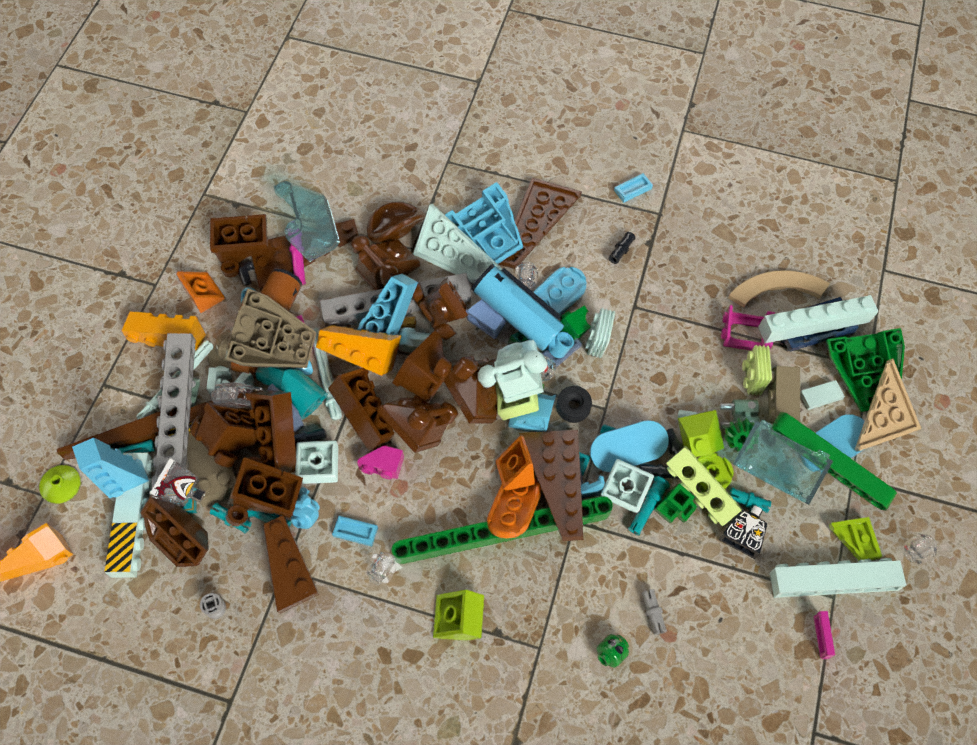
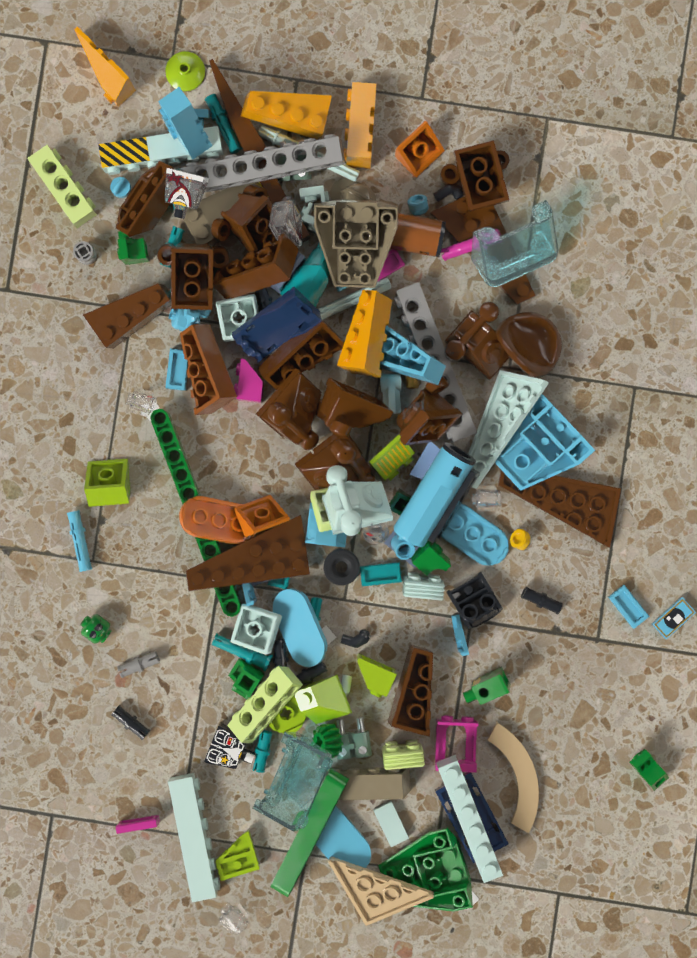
camera: 80 degrees right, 25 degrees up
none -> yellowish green brick [27,145,97,228]
none -> medium azure pin [67,510,92,572]
none -> medium azure tile [110,177,131,198]
none -> black pin [111,705,150,740]
none -> green brick [117,231,149,265]
none -> dark orange wedge [180,324,237,415]
none -> dark blue piece [232,287,322,362]
none -> light orange wedge [241,91,332,140]
none -> black arm [340,629,370,648]
none -> lime slope [357,653,397,698]
none -> teal tile [360,562,402,586]
none -> lime slope [369,434,415,481]
none -> reddish brown wedge [387,644,433,737]
none -> black slope [446,572,503,629]
none -> medium azure tile [451,614,469,656]
none -> green torso [463,666,511,705]
none -> yellow tile [510,529,531,551]
none -> green brick [629,749,669,791]
none -> tile [652,597,696,639]

